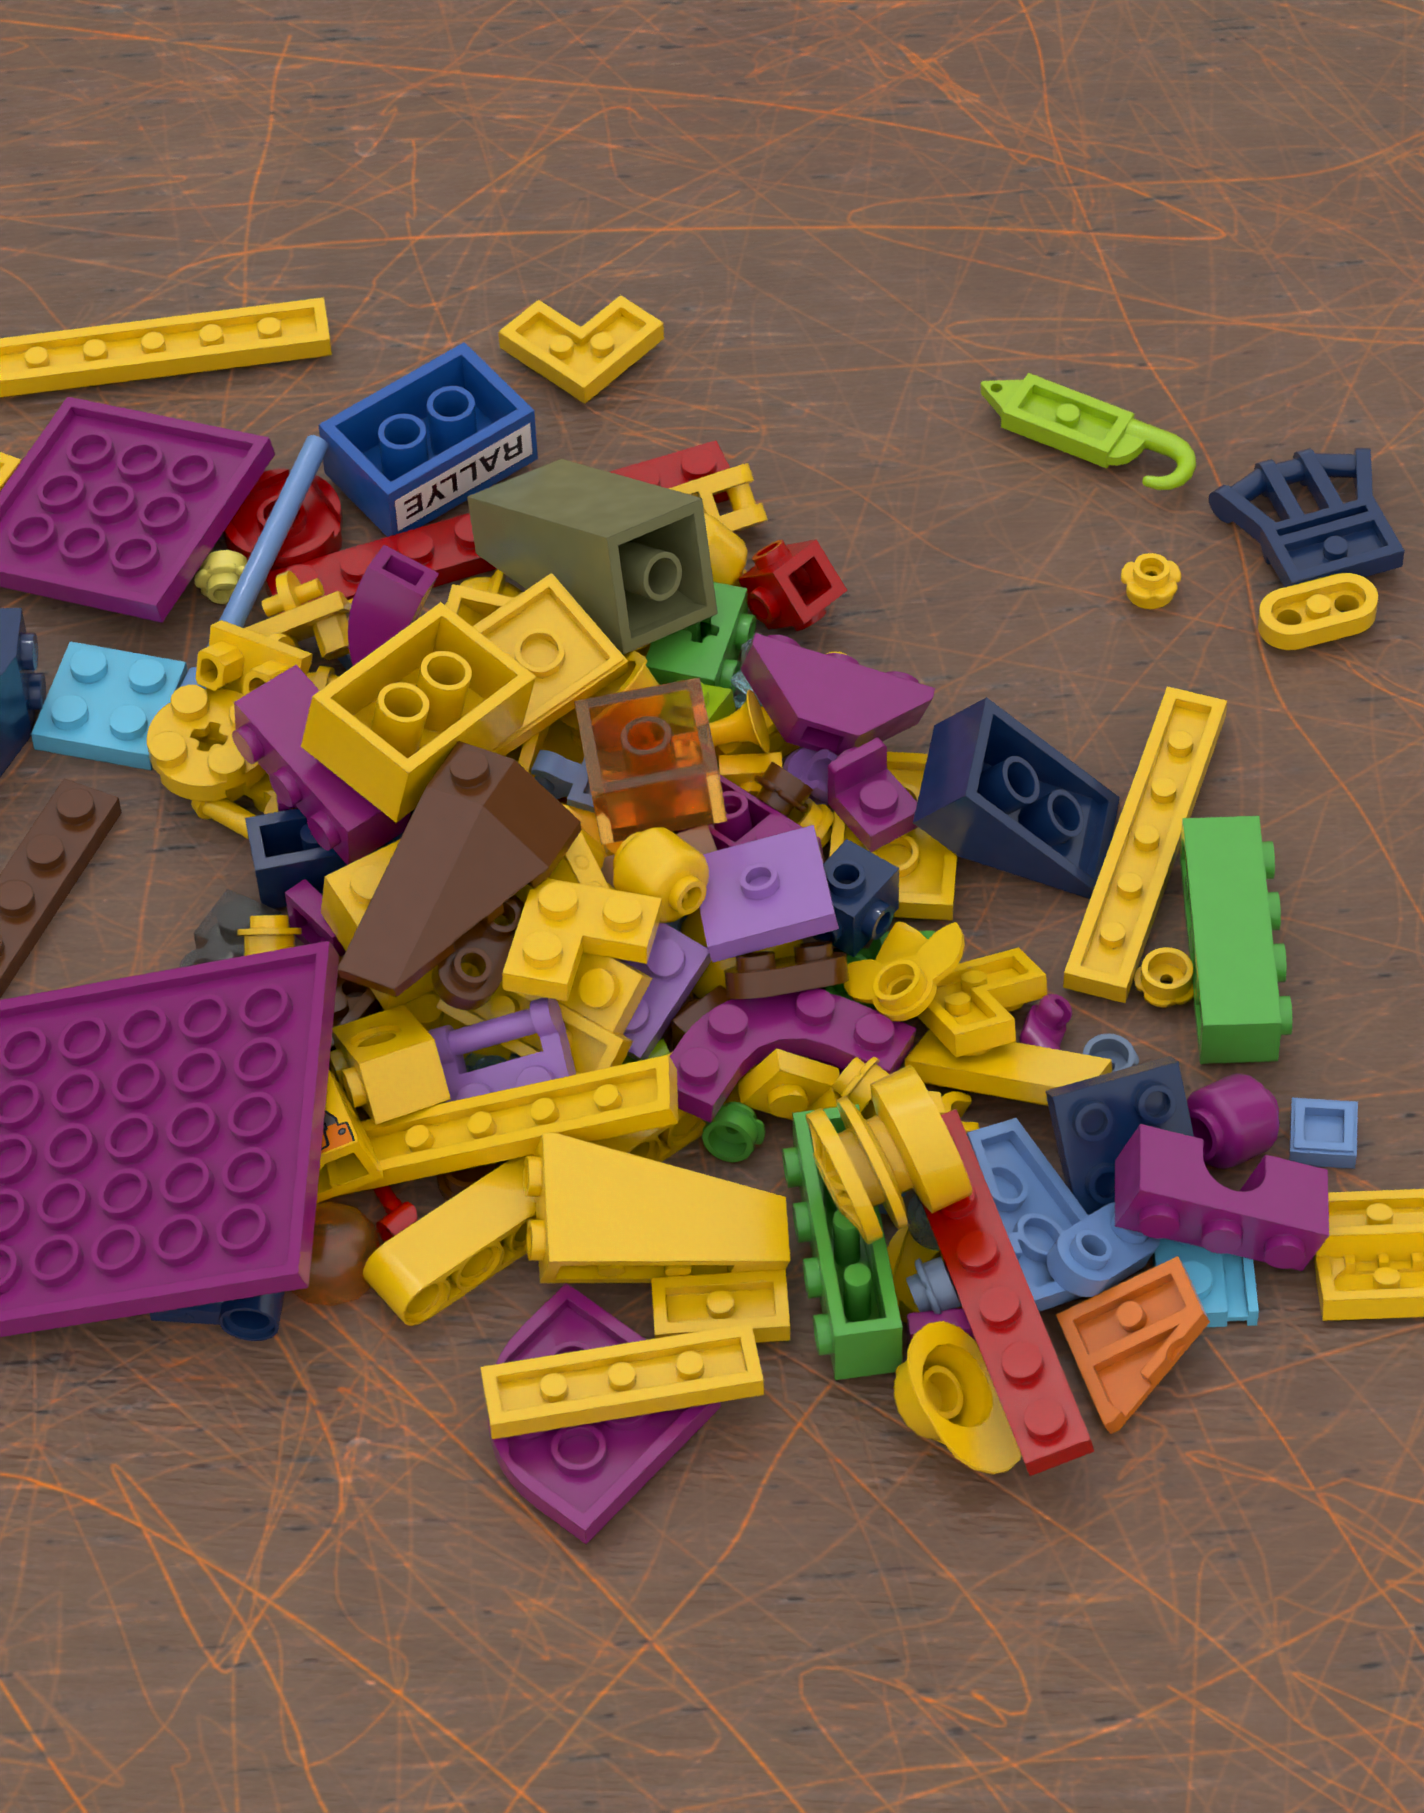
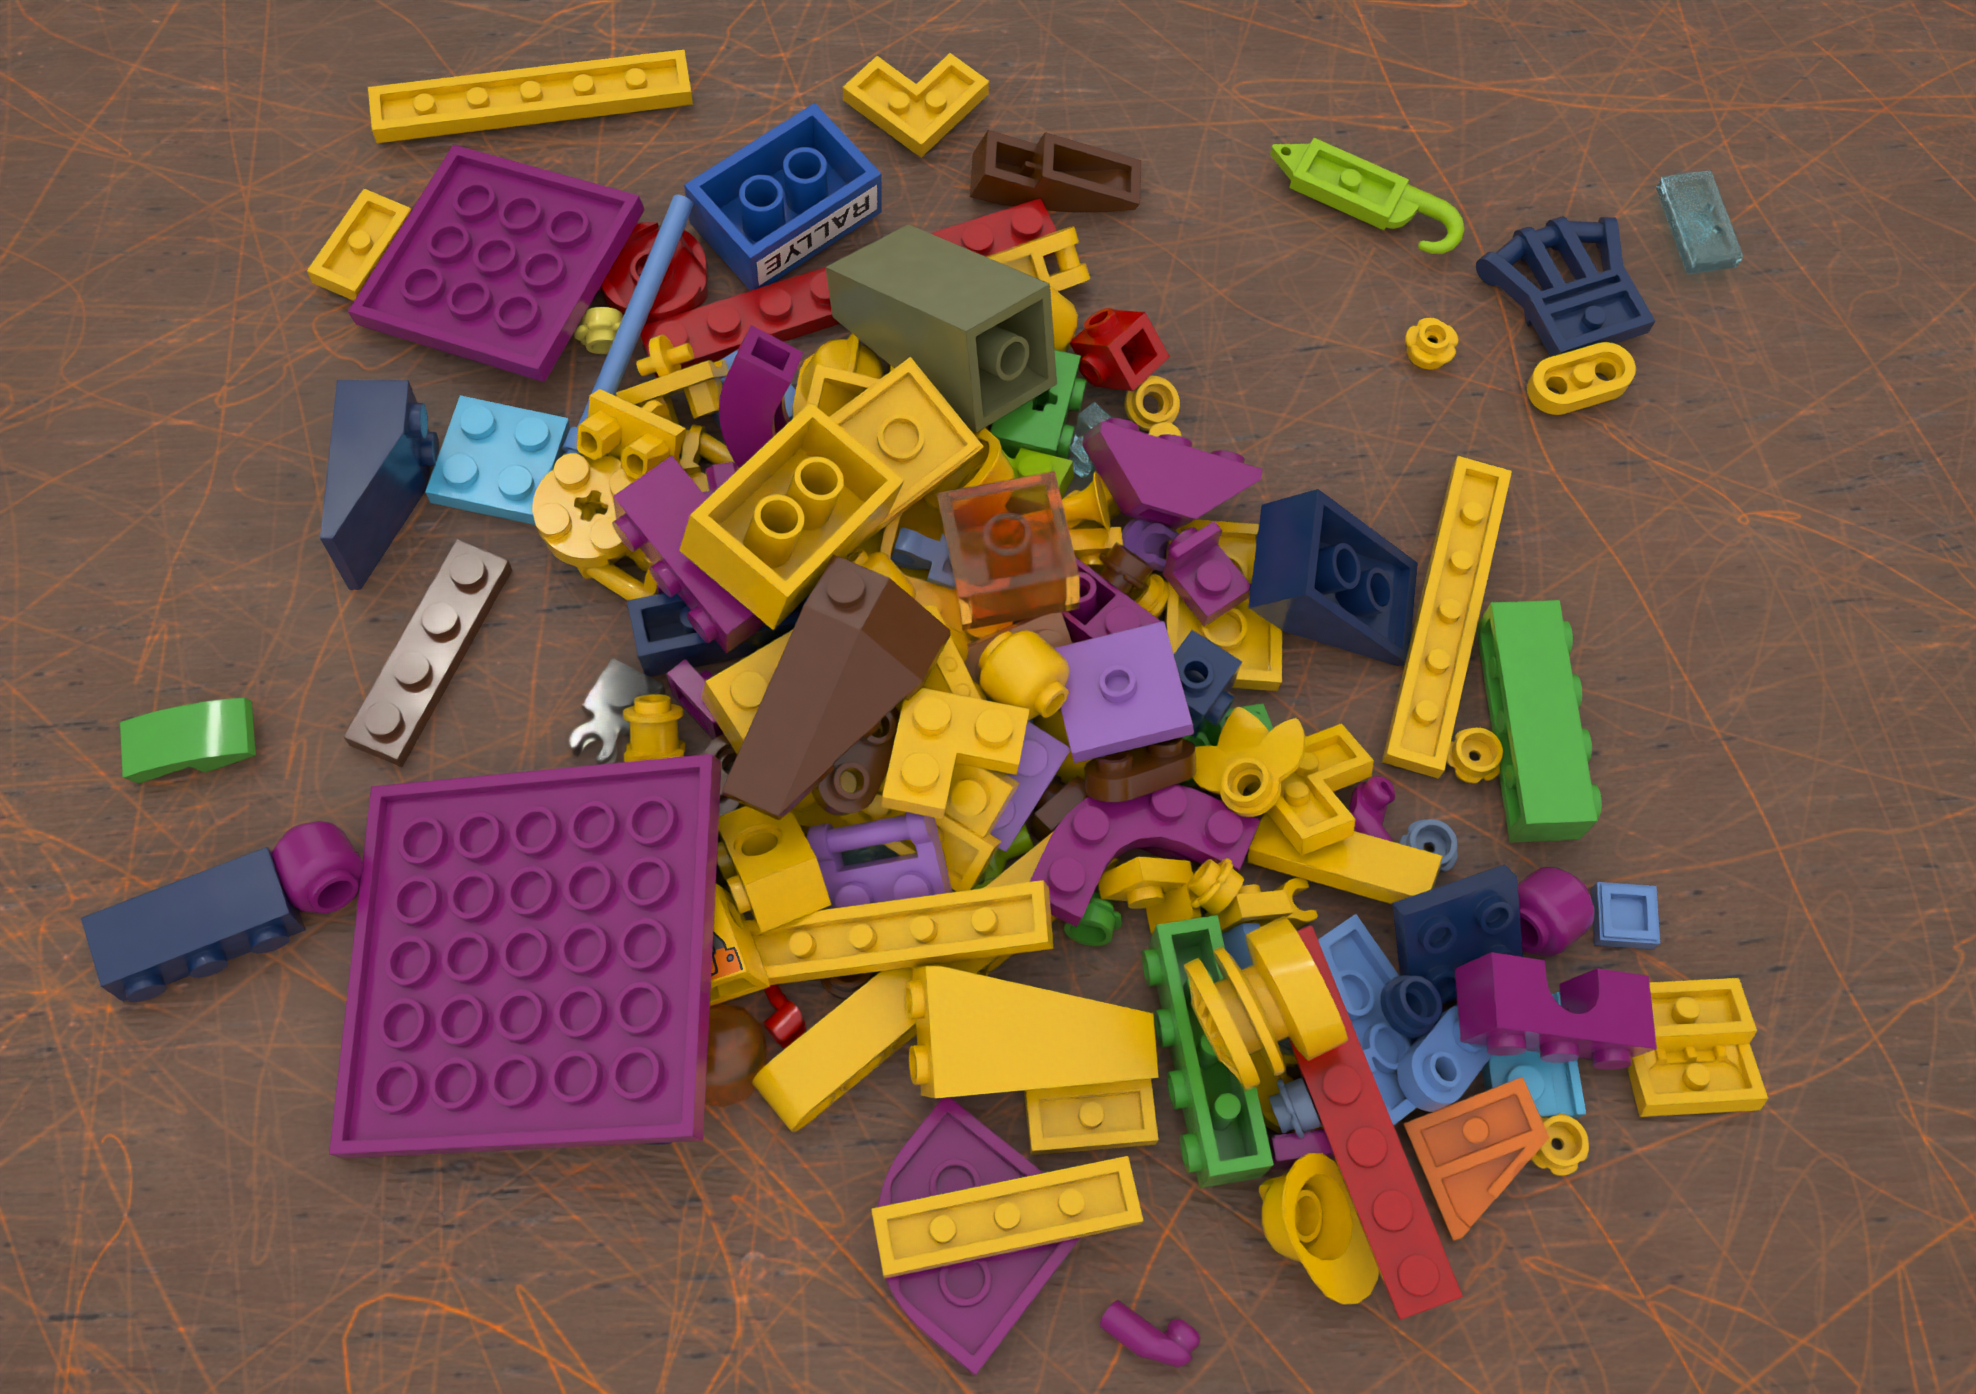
camera: 10 degrees left, 15 degrees up
none -> reddish brown slope [970,130,1142,212]
none -> magenta arm [1100,1300,1200,1368]
none -> yellow plate [1125,375,1180,431]
none -> dark blue plate [1380,975,1442,1038]
none -> yellow plate [1531,1113,1589,1176]

